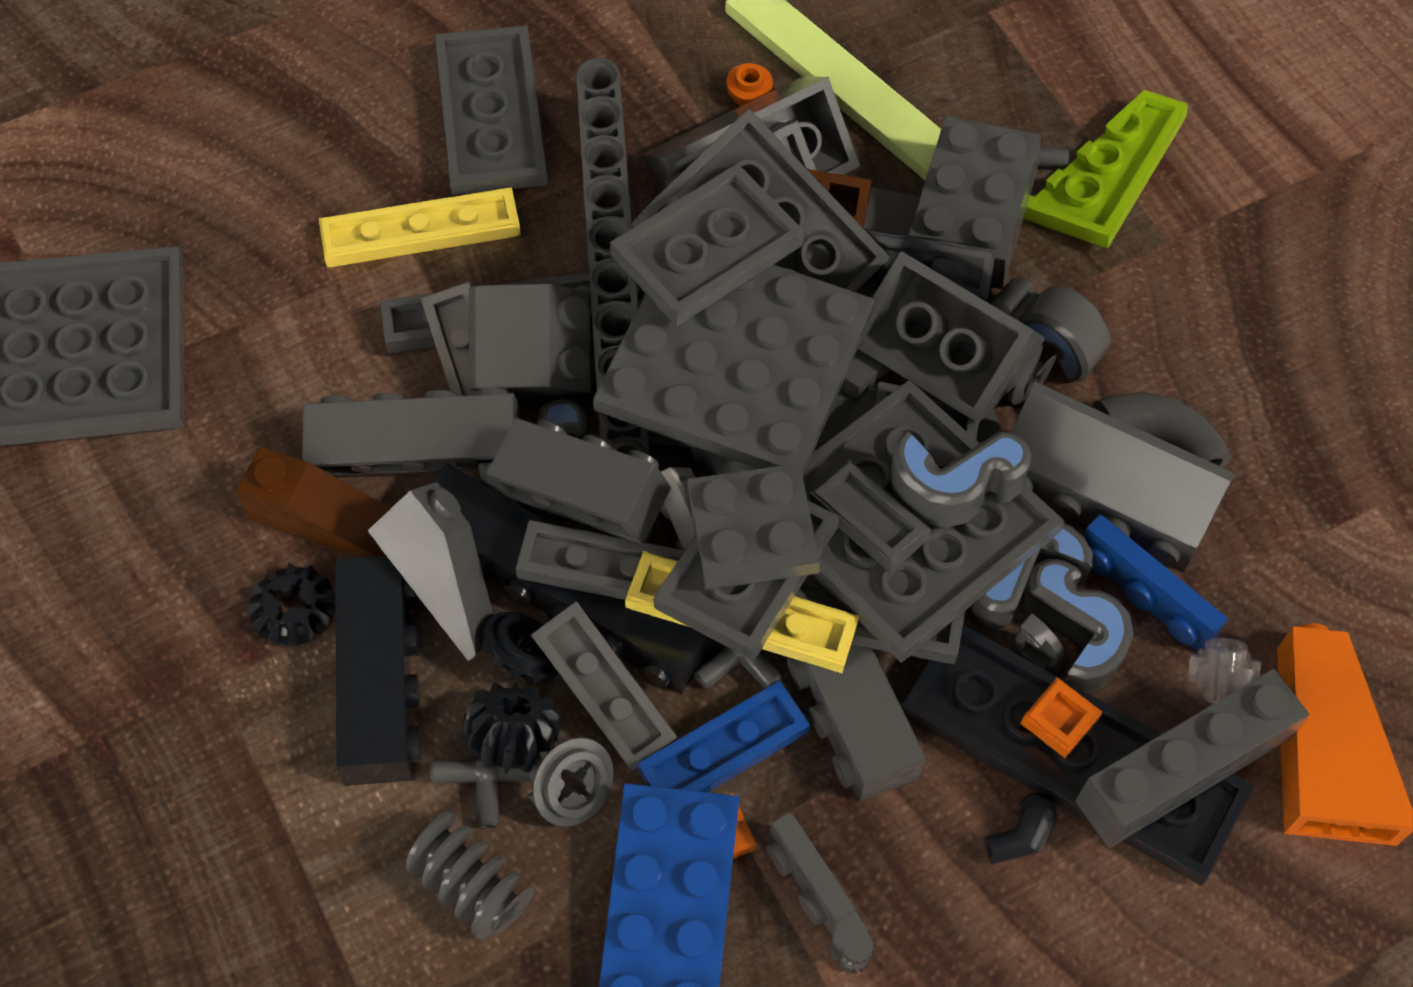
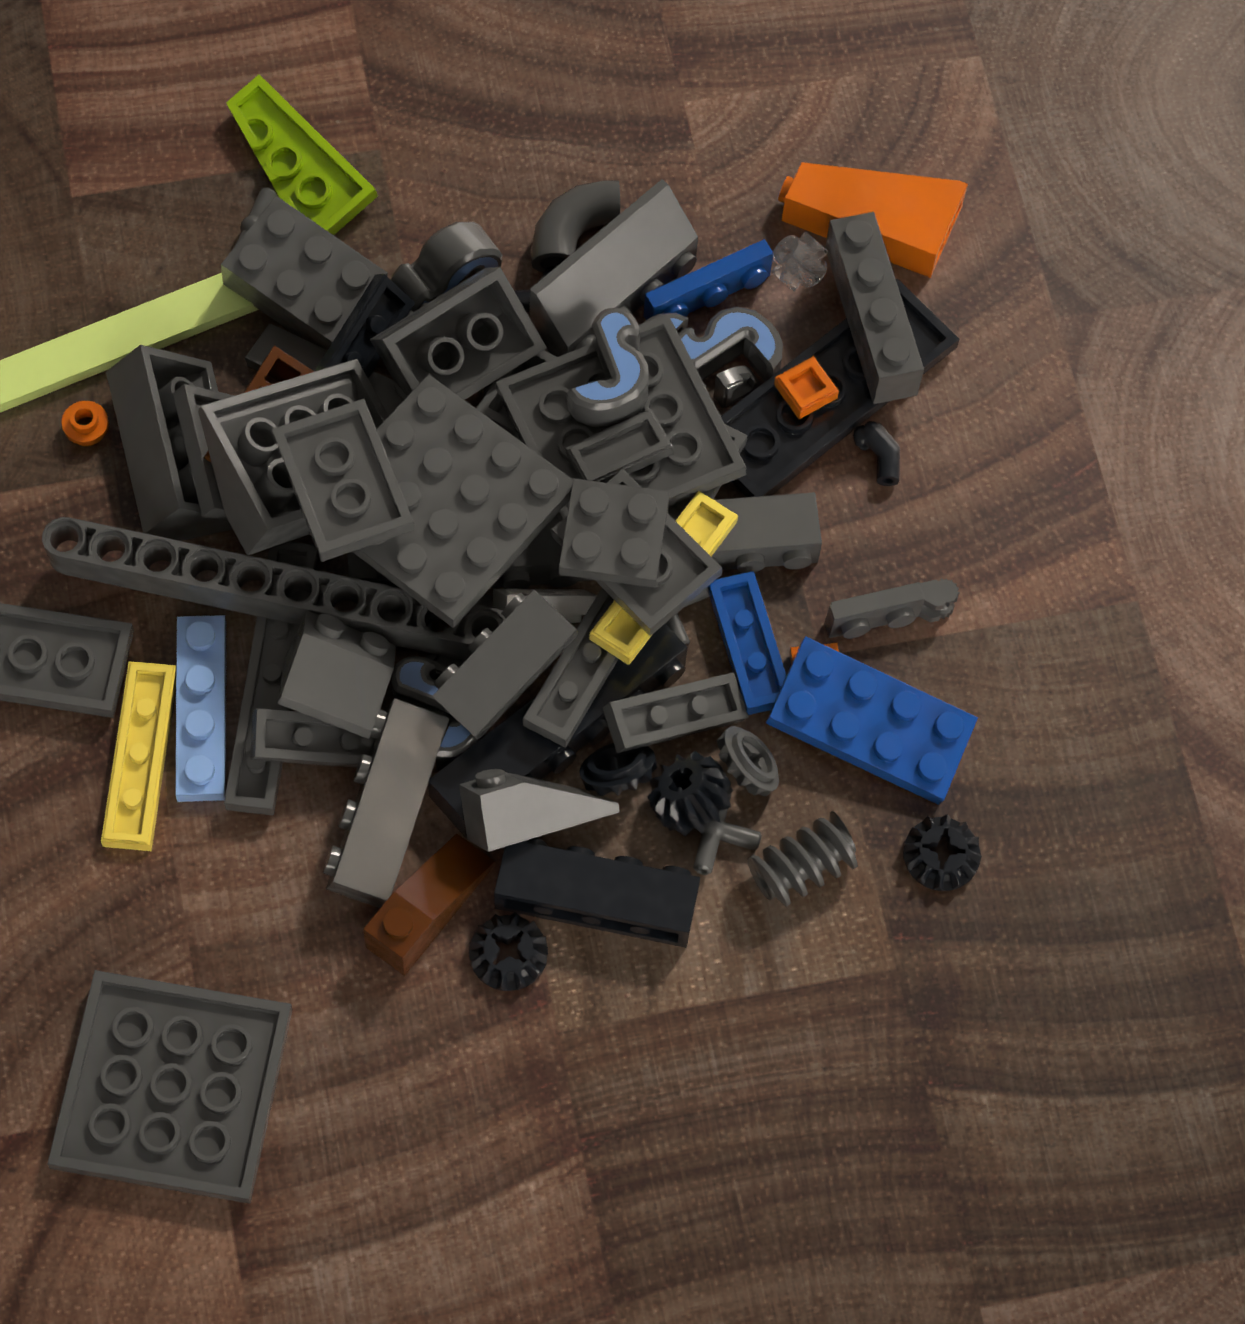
camera: 75 degrees left, 5 degrees up
none -> light blue plate [176,615,226,802]

